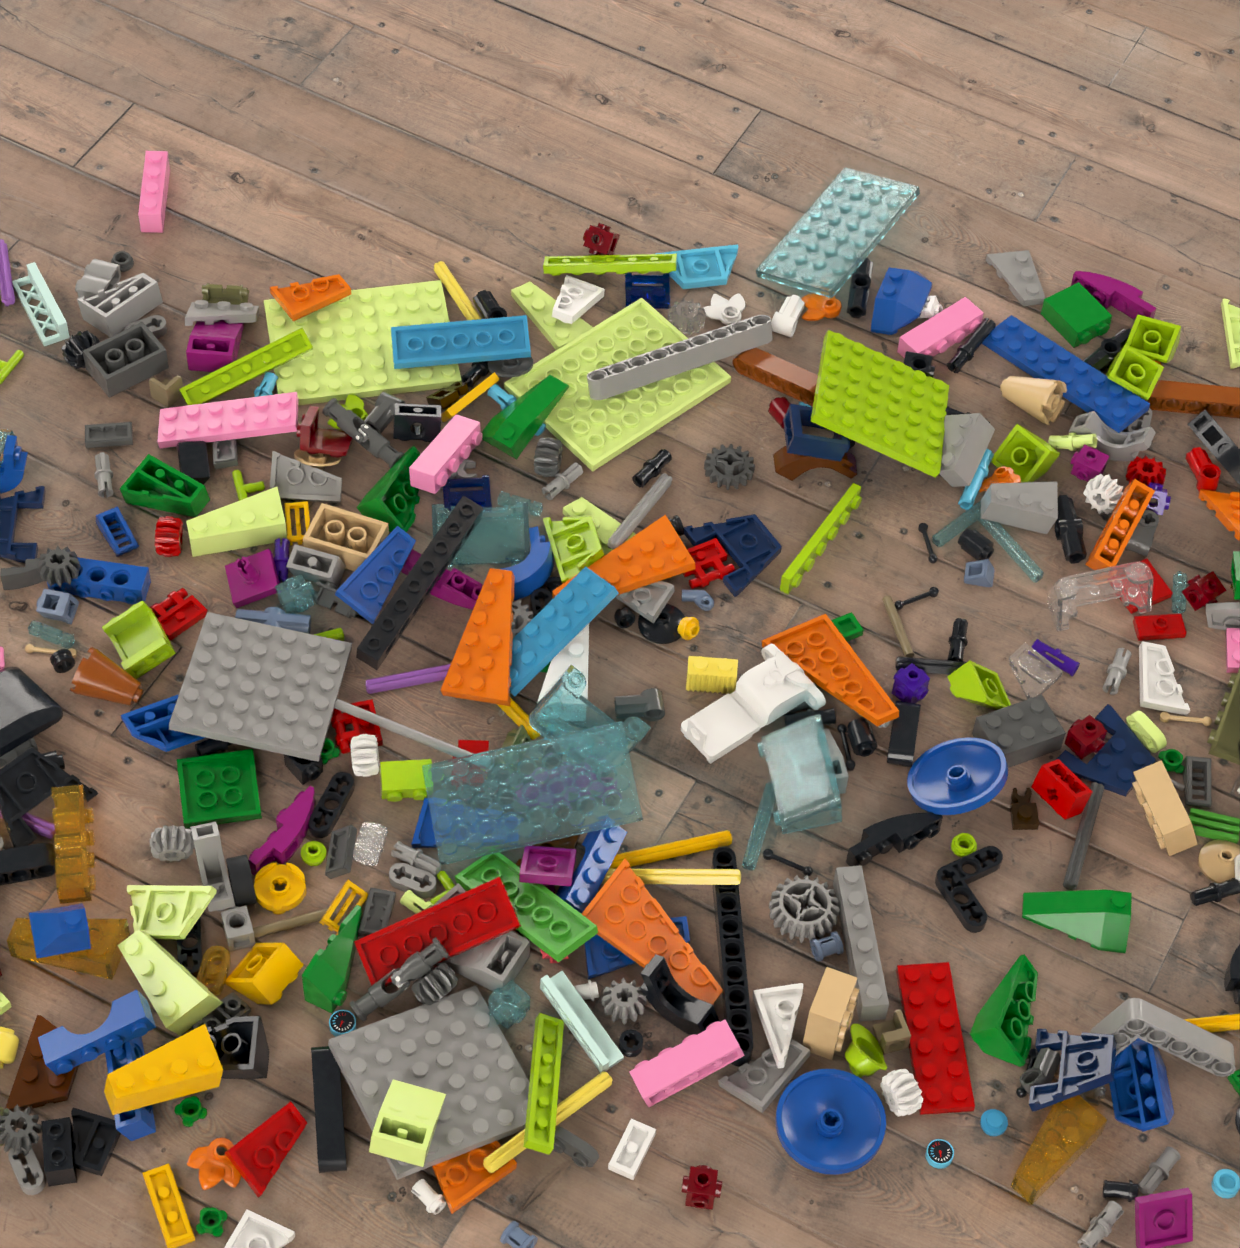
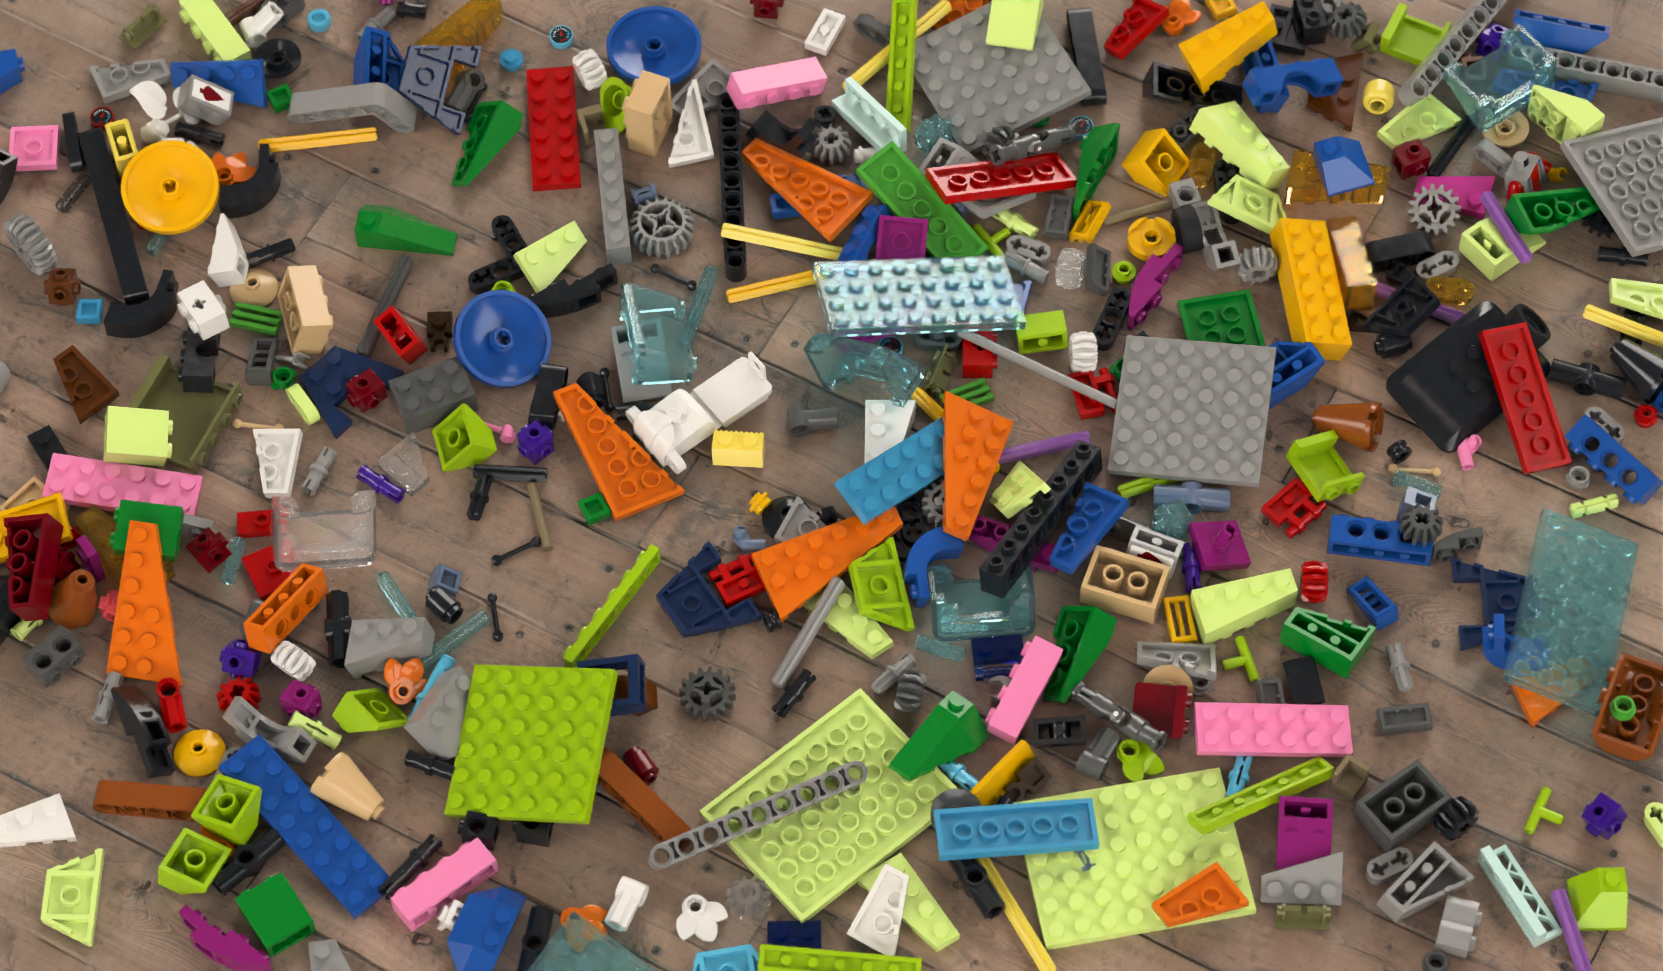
camera: 175 degrees left, 5 degrees up
none -> yellow dish [173,729,226,777]
none -> bright pink hand [485,422,516,444]
none -> yellowish green wing [513,221,587,293]
none -> bright green tile [939,377,995,408]
none -> yellowish green wing [989,460,1051,519]
none -> yellow brick [1269,218,1352,361]

